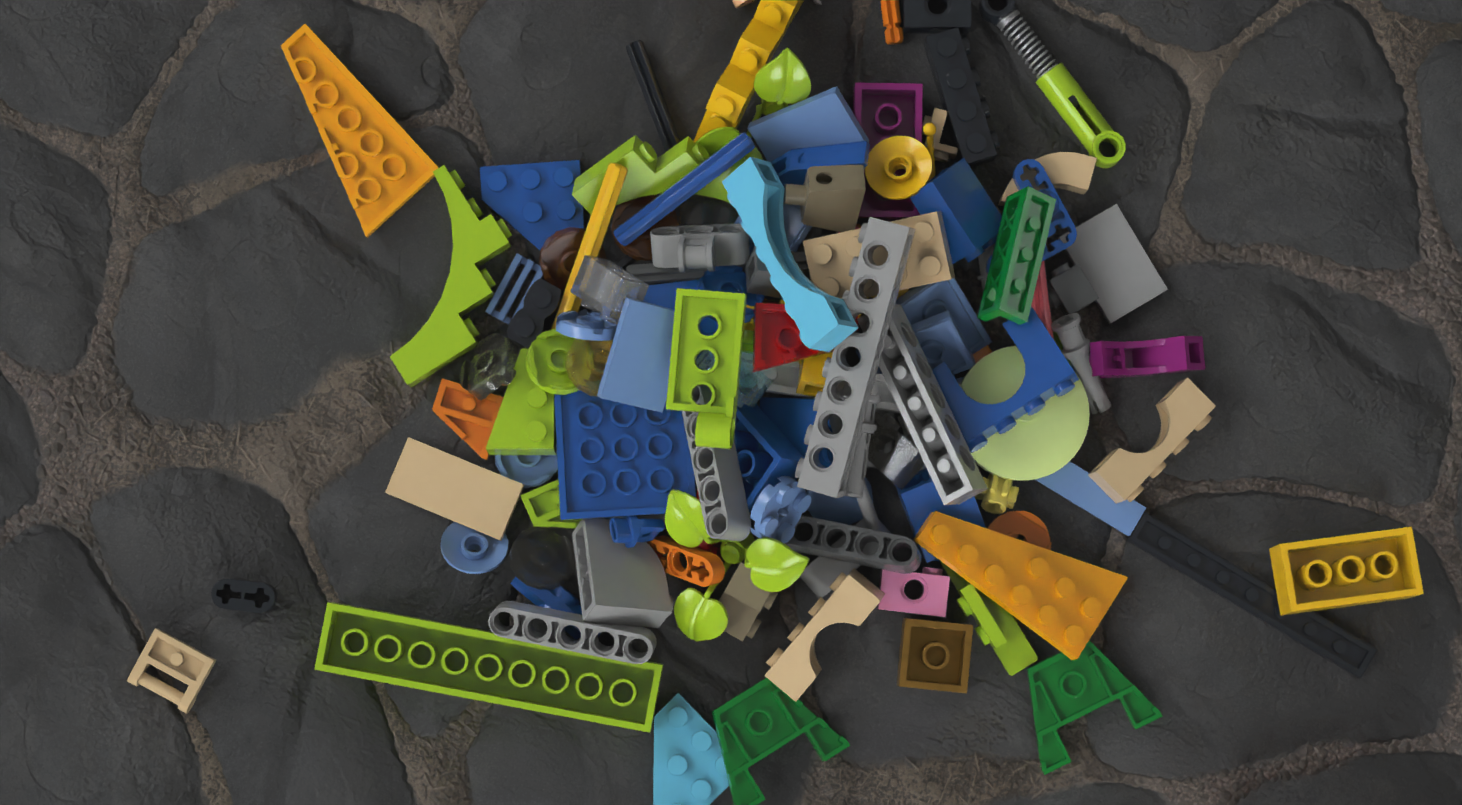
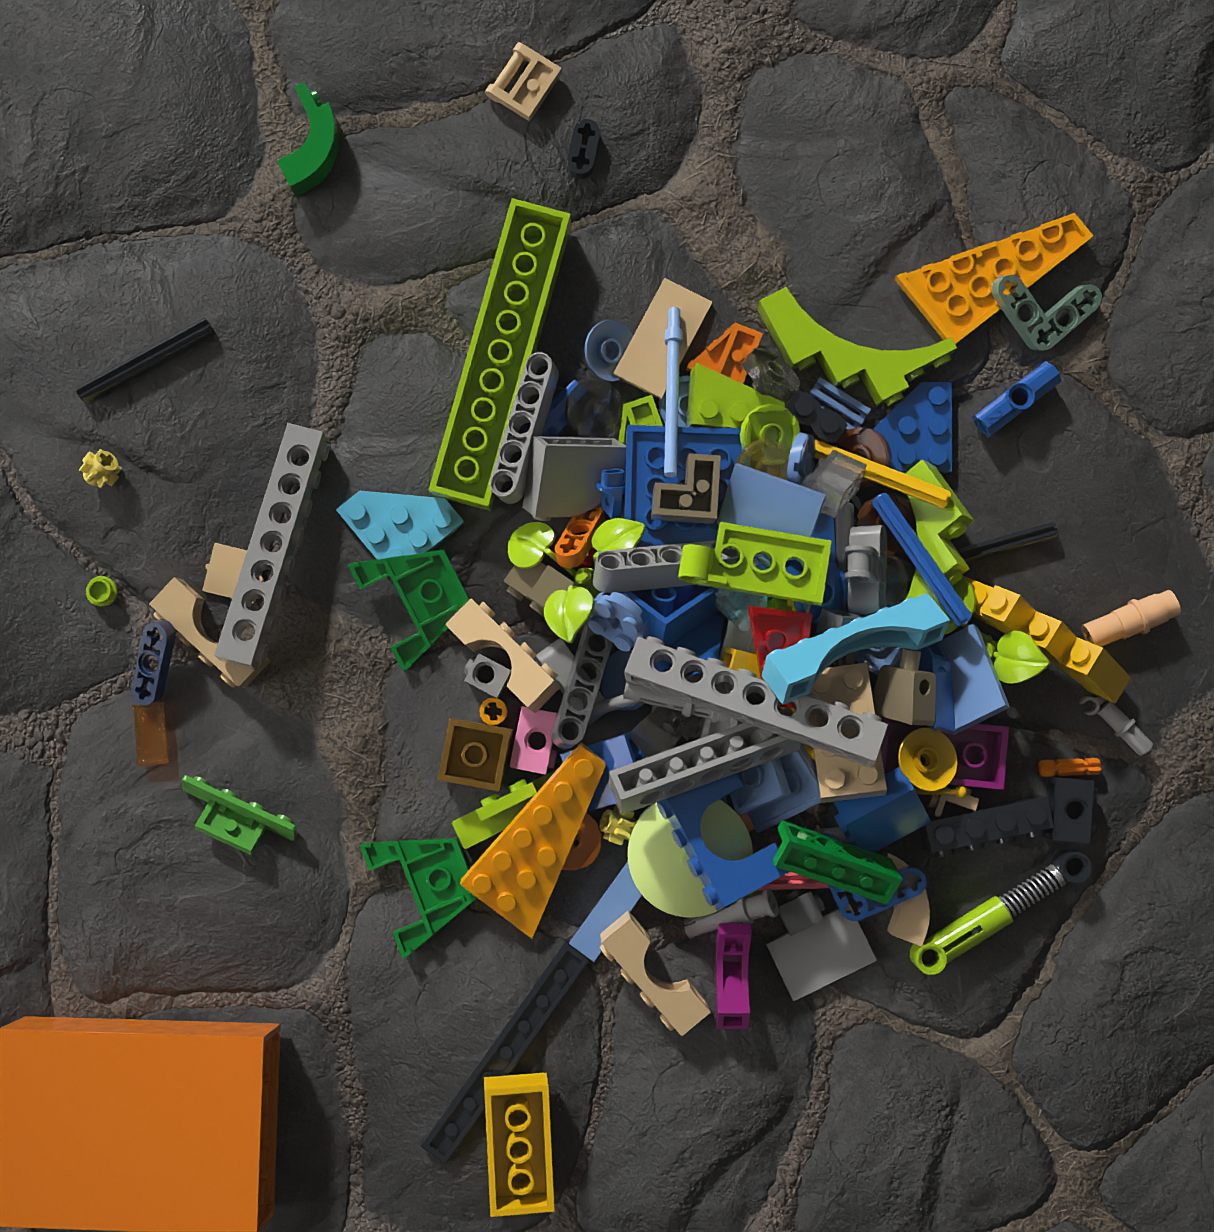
camera: 95 degrees right, 0 degrees up
none -> light grey brick [463,654,511,698]
none -> light orange bush [479,698,508,725]
none -> dark tan brick [651,453,721,524]
none -> light blue bar [664,307,683,478]
none -> blue piece [972,361,1062,438]
none -> sand green beam [991,275,1102,351]

